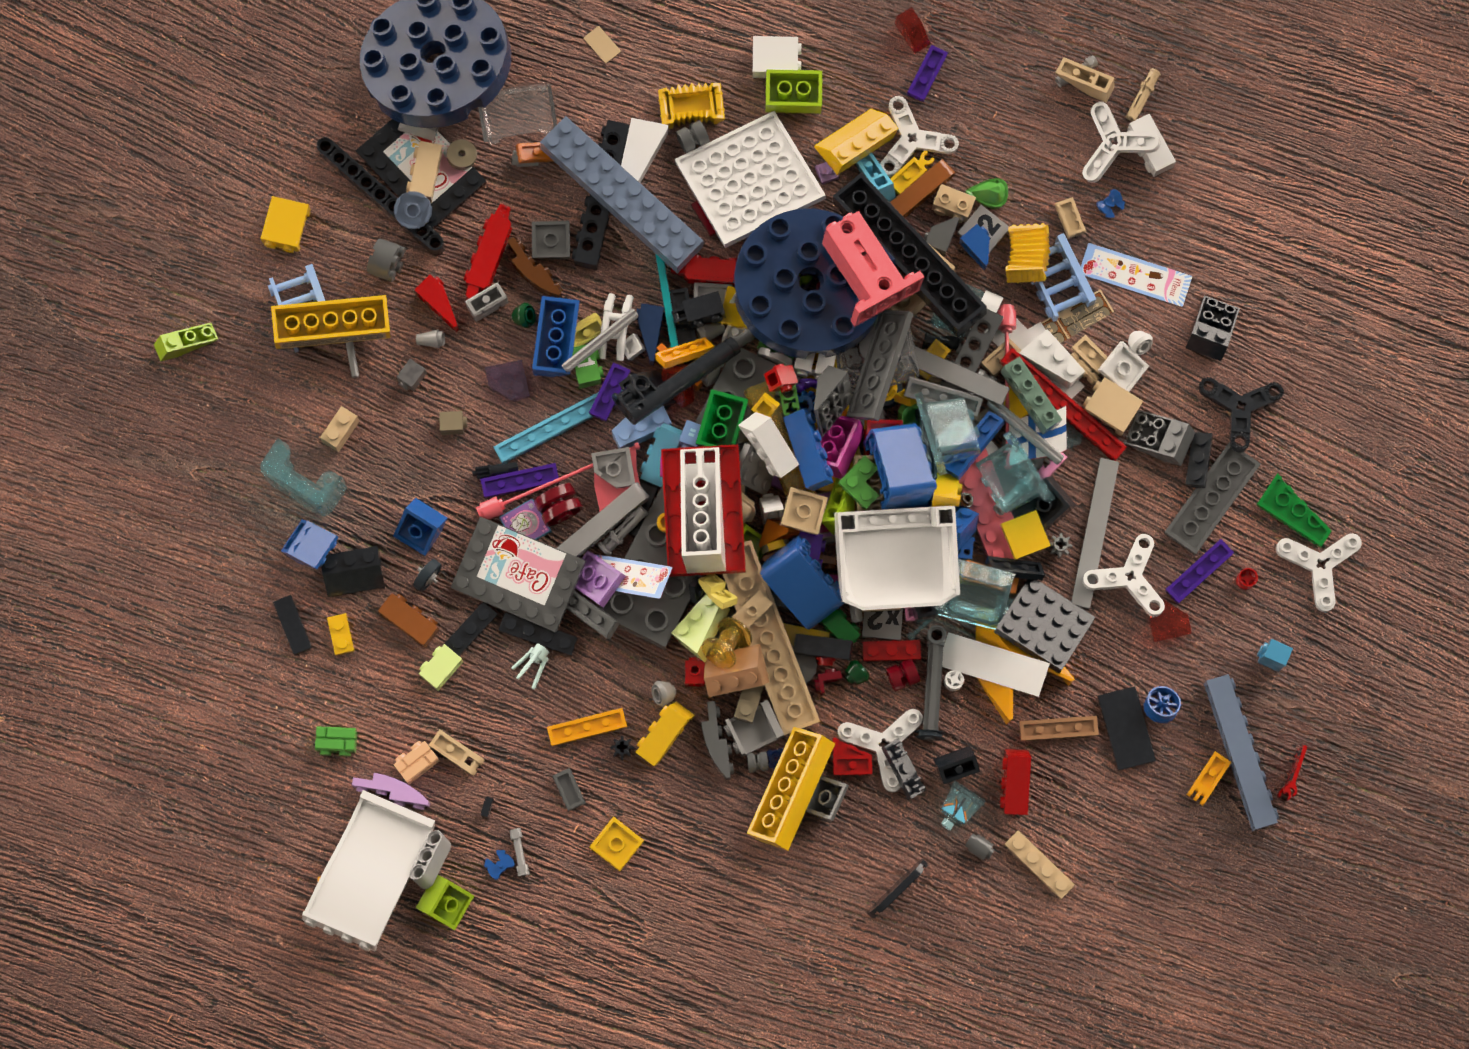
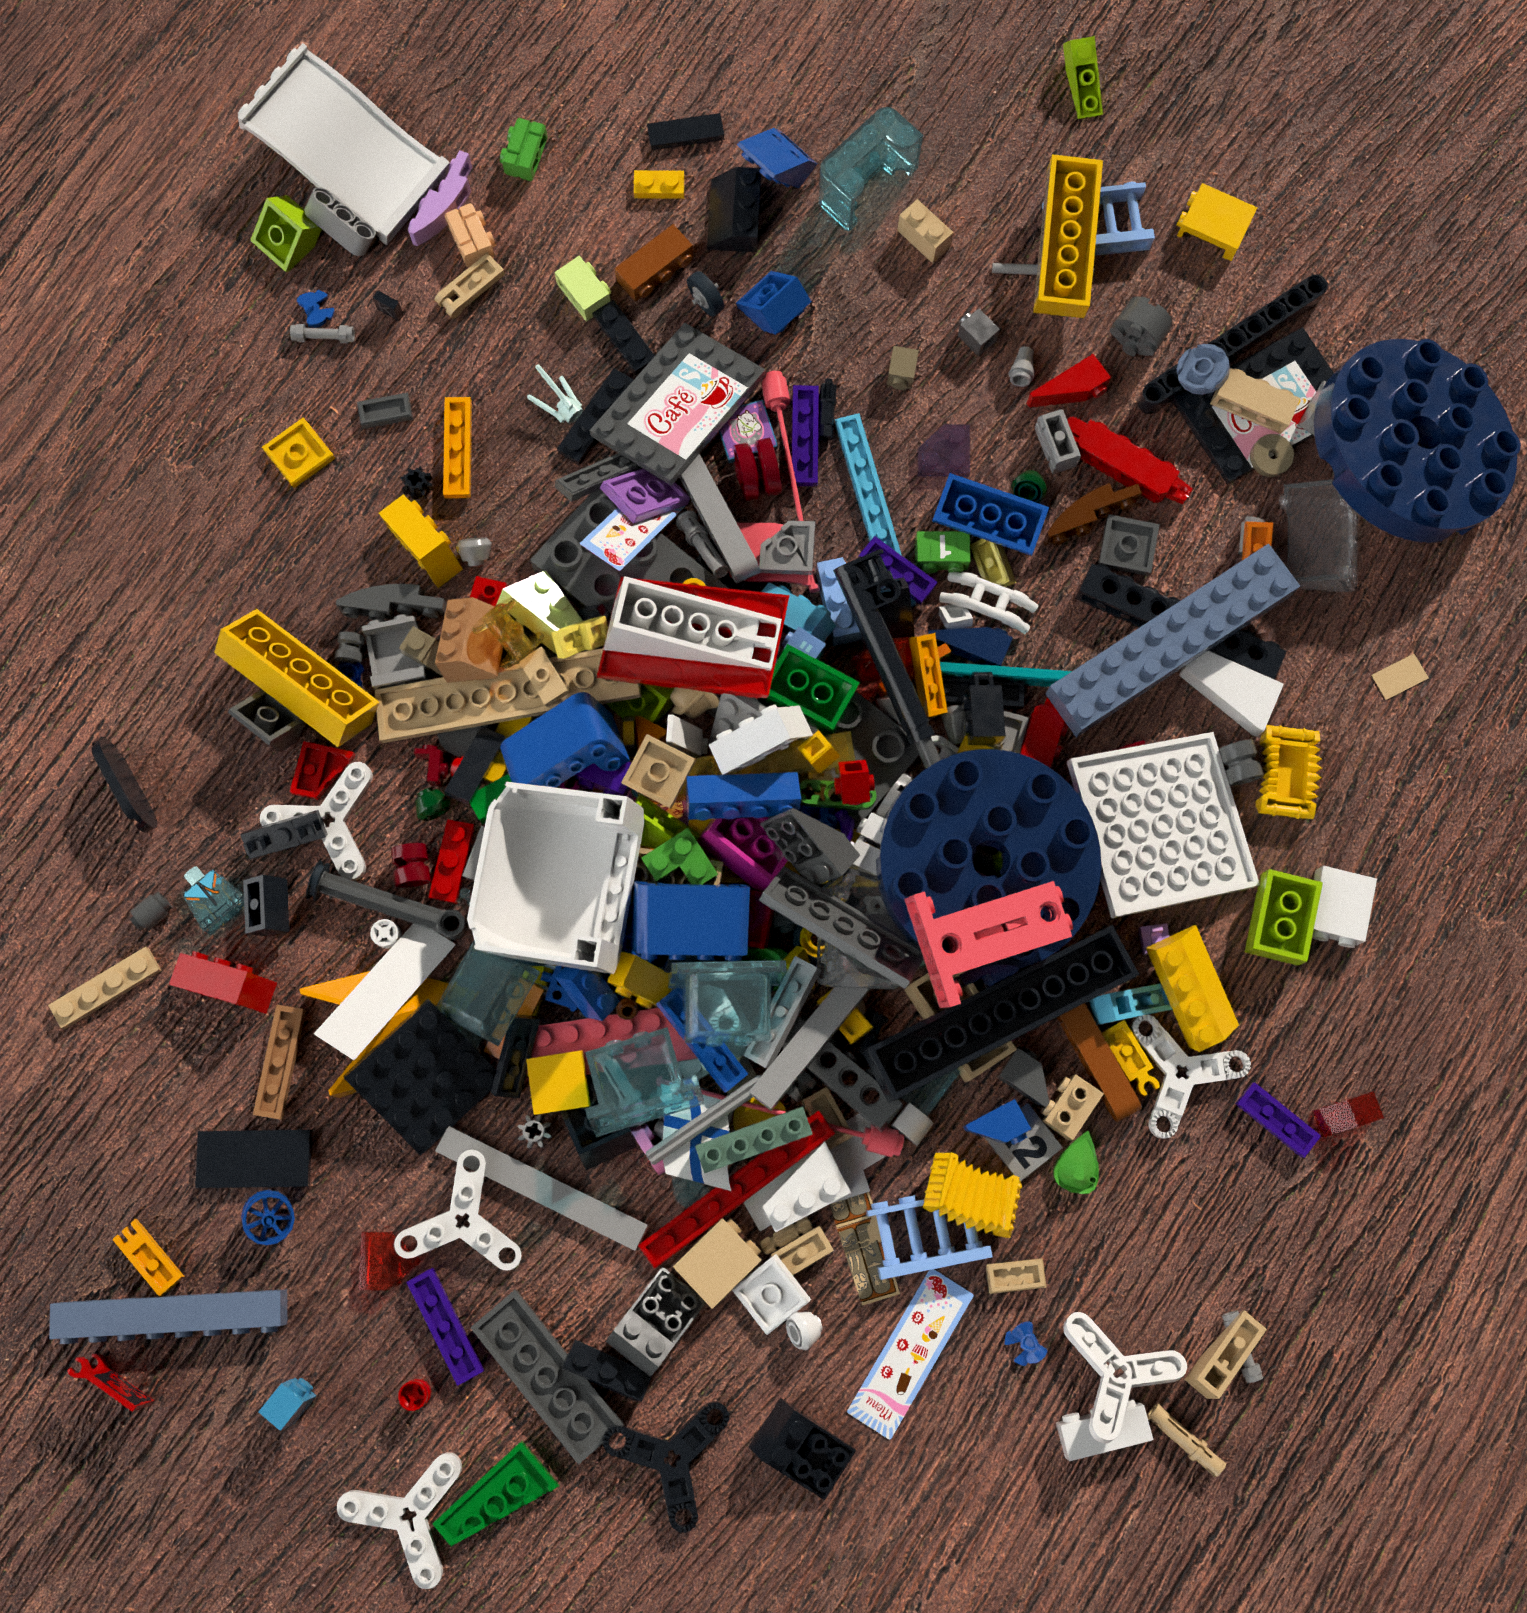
camera: 105 degrees right, 0 degrees up
light grey axle [562,309,638,372] -> none

